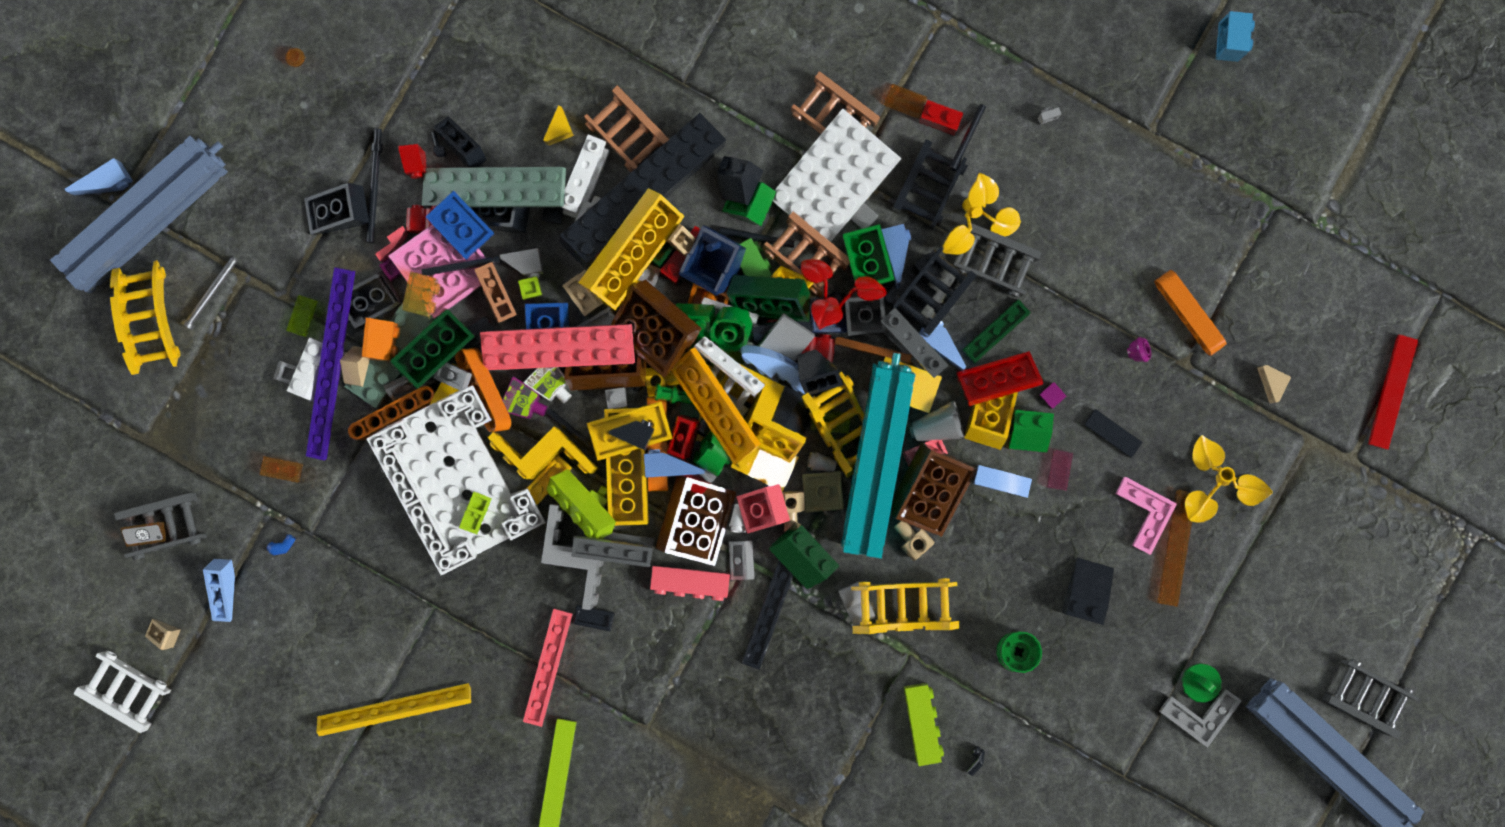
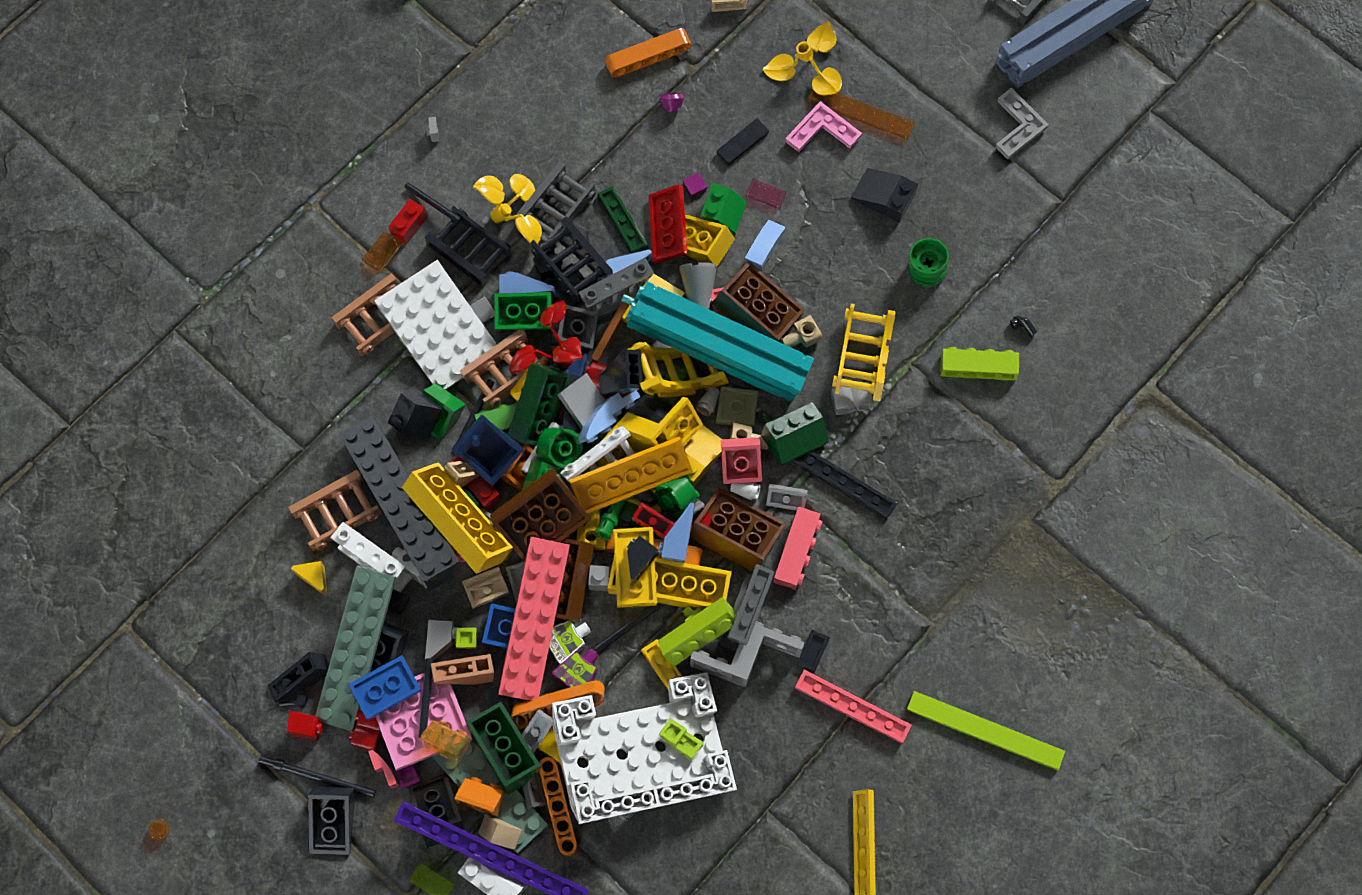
camera: 75 degrees left, 15 degrees down
yellow bracket [488,427,599,479] -> none
green tile [1182,663,1222,702] -> none

